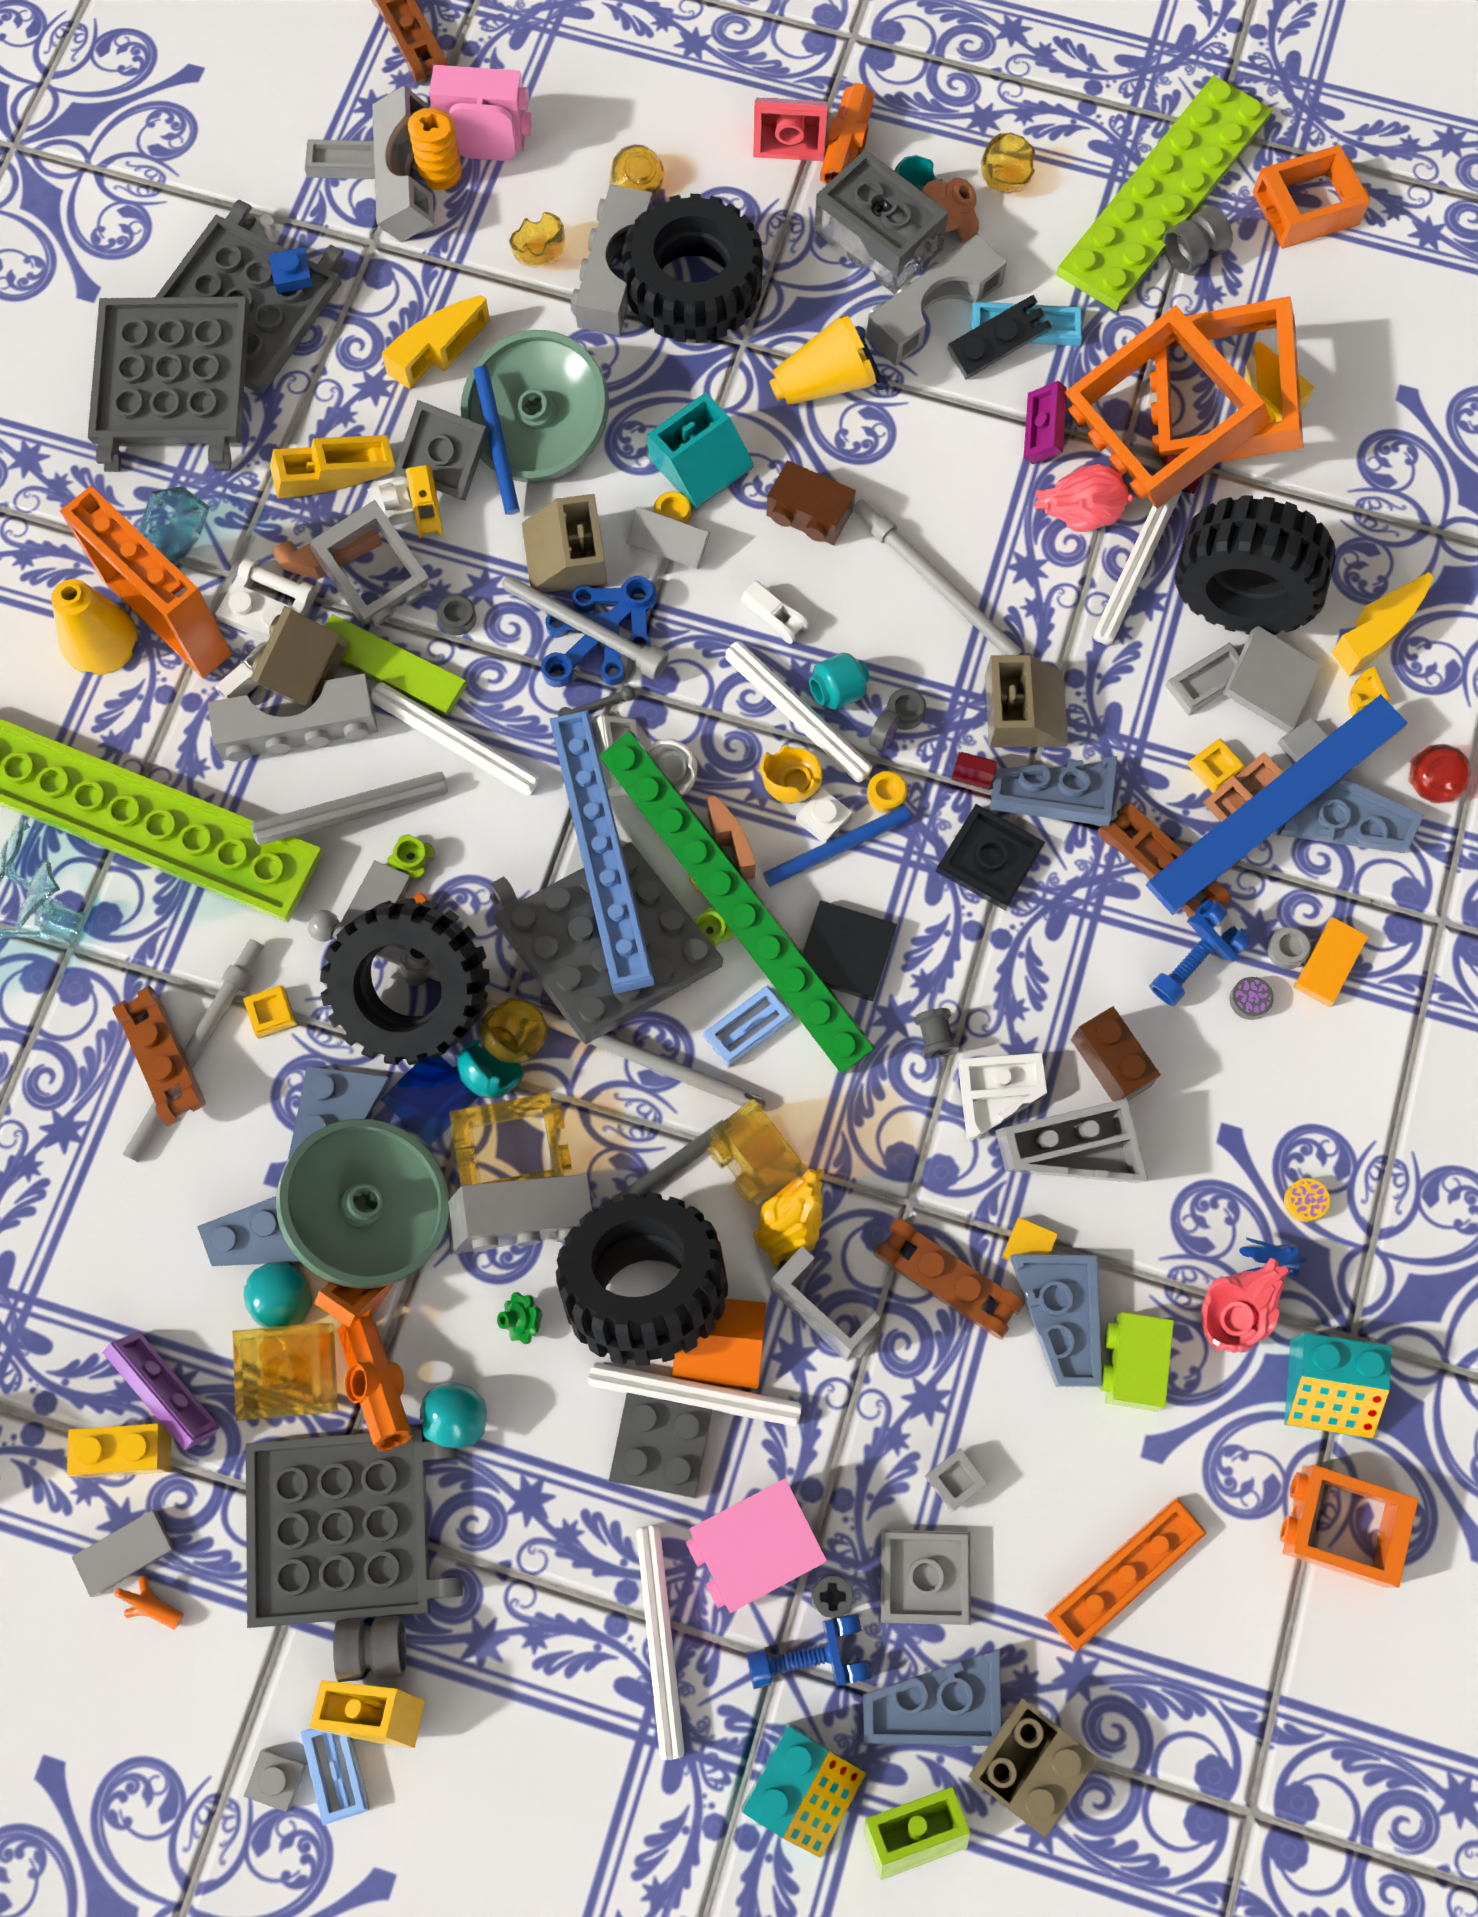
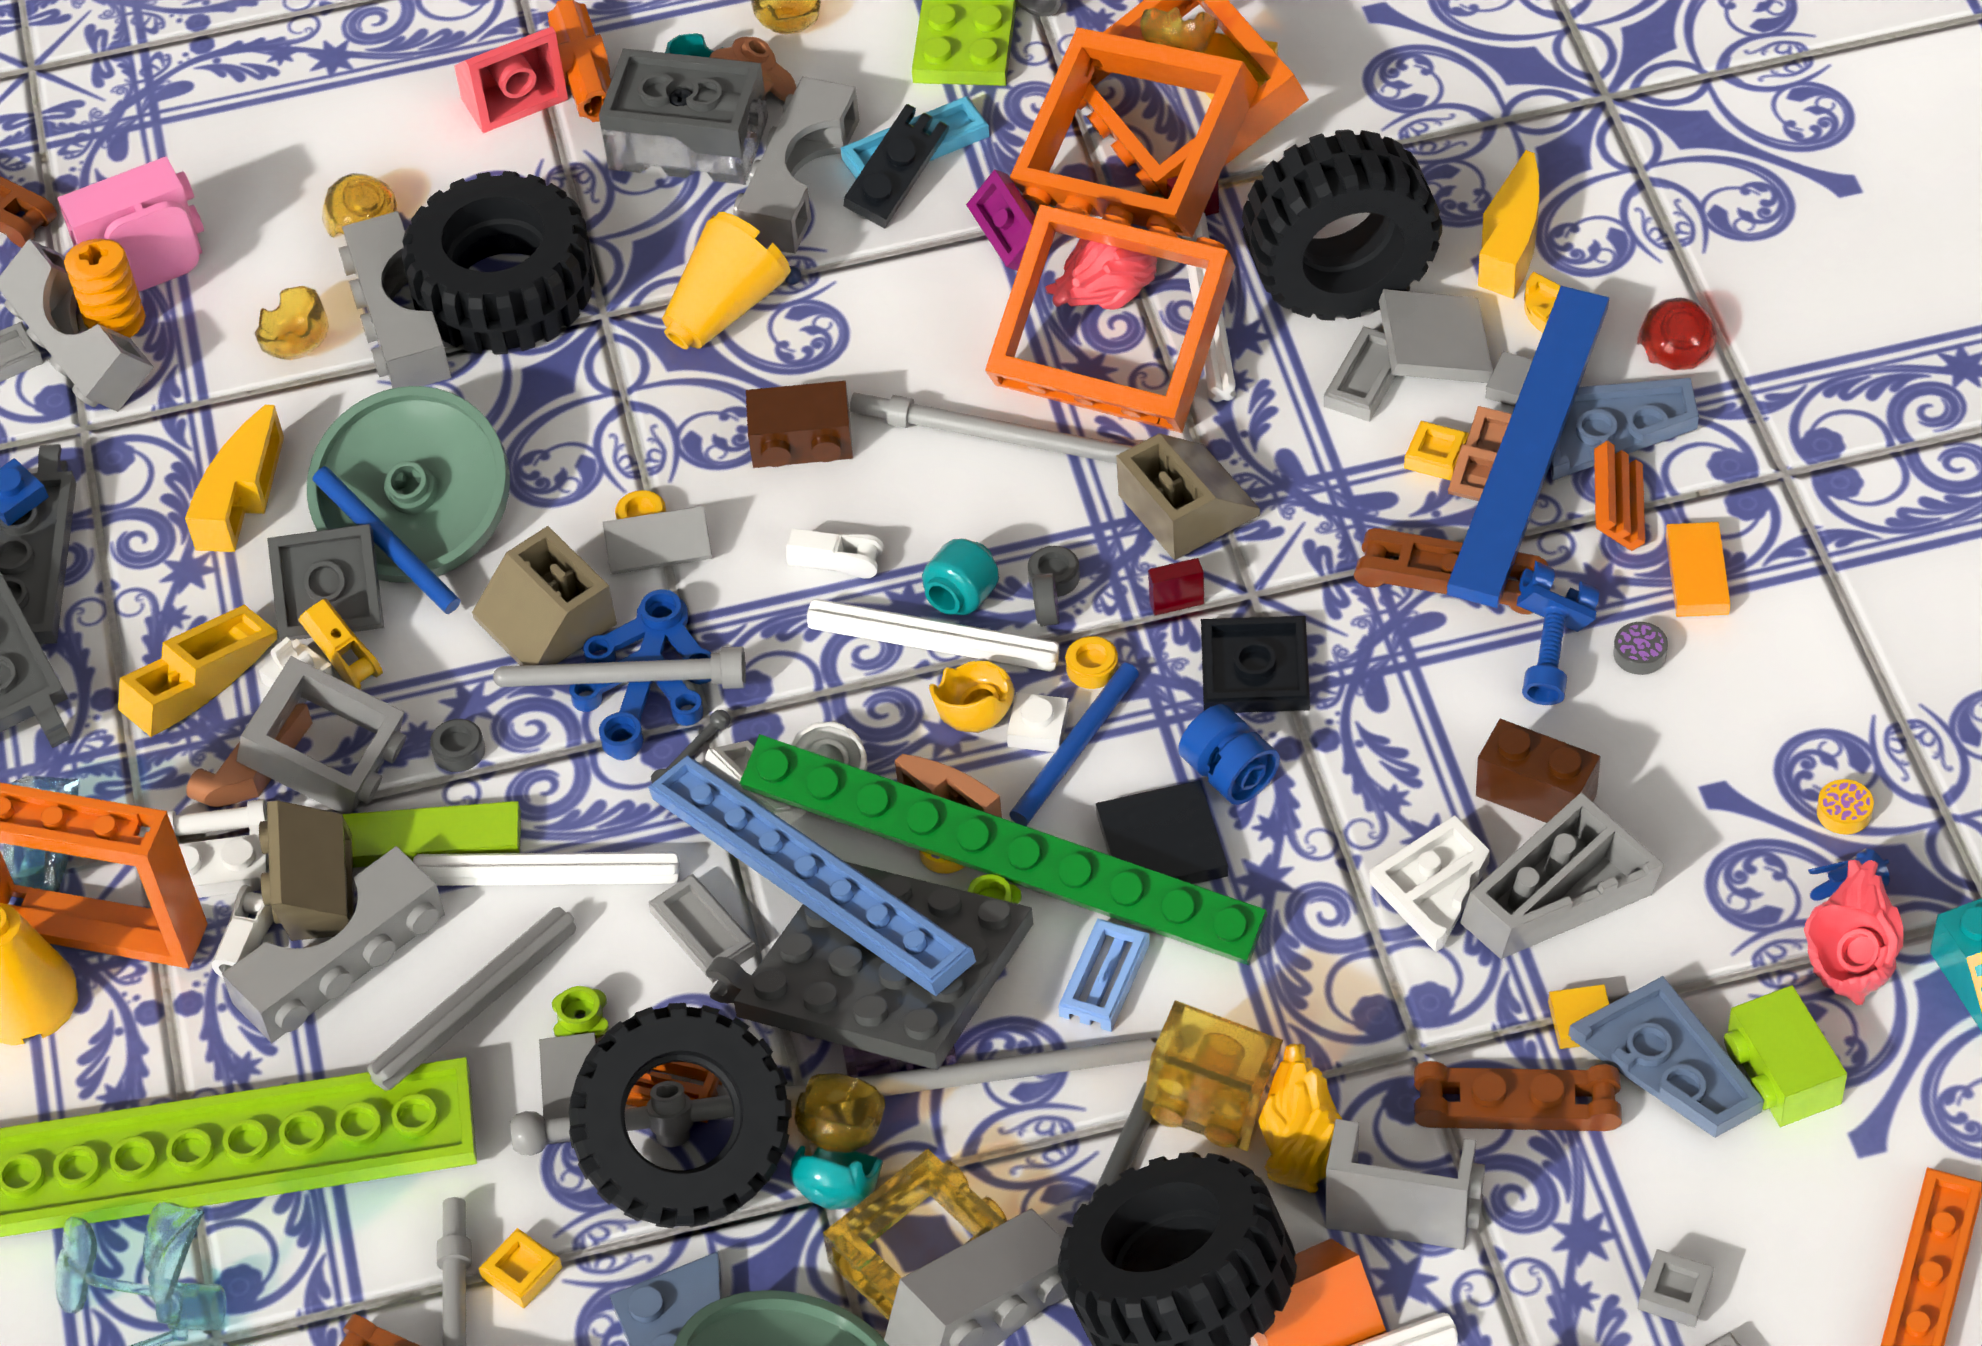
camera: 25 degrees left, 20 degrees down
clear blue piece [380,1056,479,1146] -> none
teal slope [647,392,754,509] -> none
dark grey bush [914,1008,959,1059] -> none
sand blue wing [990,756,1117,826] -> none
light grey tile [1267,927,1311,969] -> none
none -> light grey tile [649,874,757,983]
none -> orange window [985,203,1236,433]
none -> clear yellow hair [1140,7,1218,53]
none -> blue wheel [1178,704,1280,805]
none -> orange tile [1594,440,1645,551]

